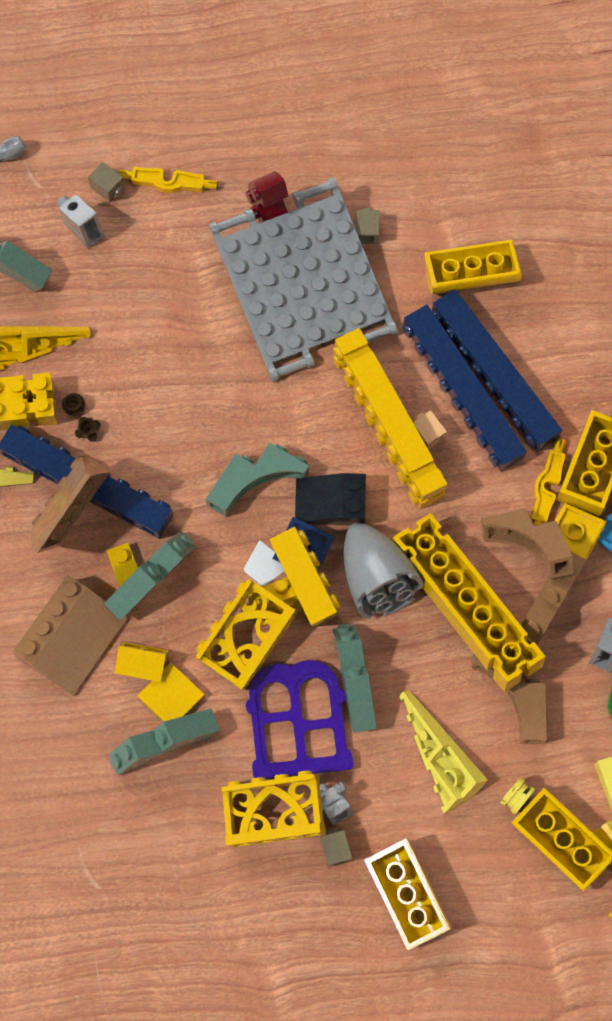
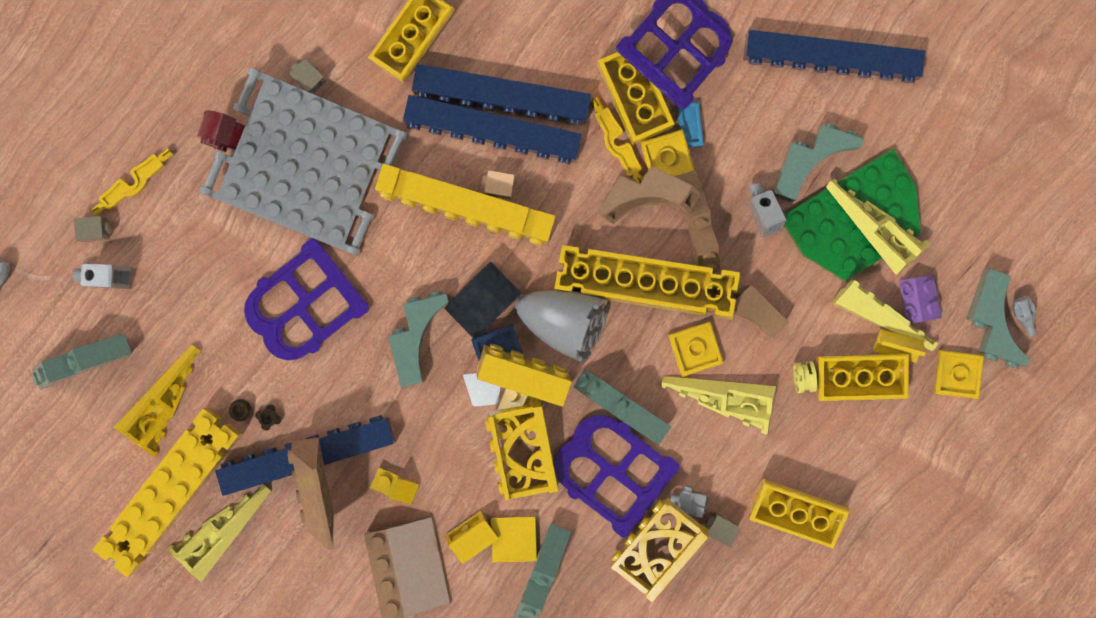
camera: 45 degrees left, 15 degrees up
sand green arch [104,531,197,620] -> none
none -> dark purple window [244,238,369,360]
none -> yellow tile [668,321,724,377]

